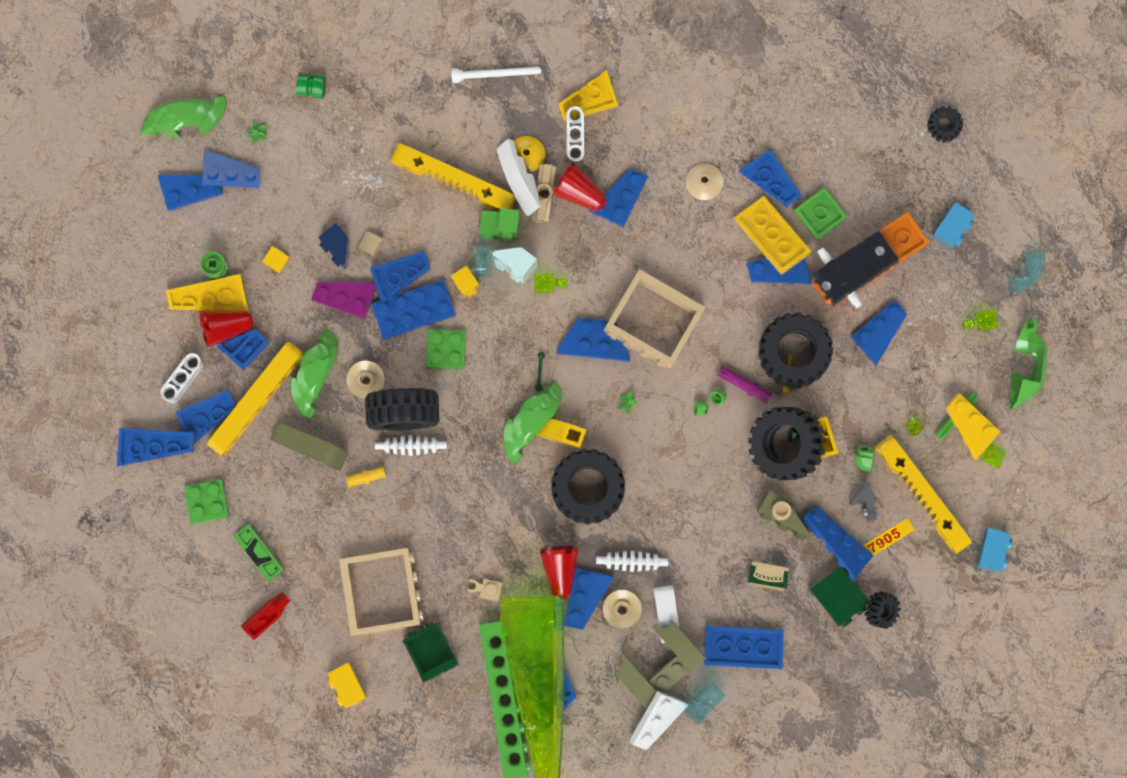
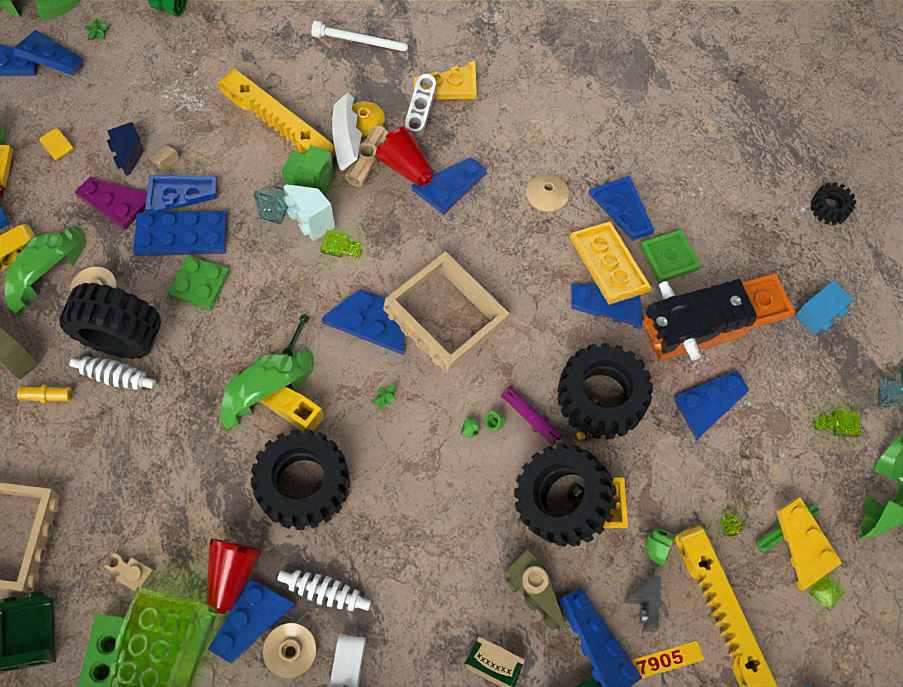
camera: 10 degrees right, 15 degrees down
yellow brick [451,265,480,298] -> none

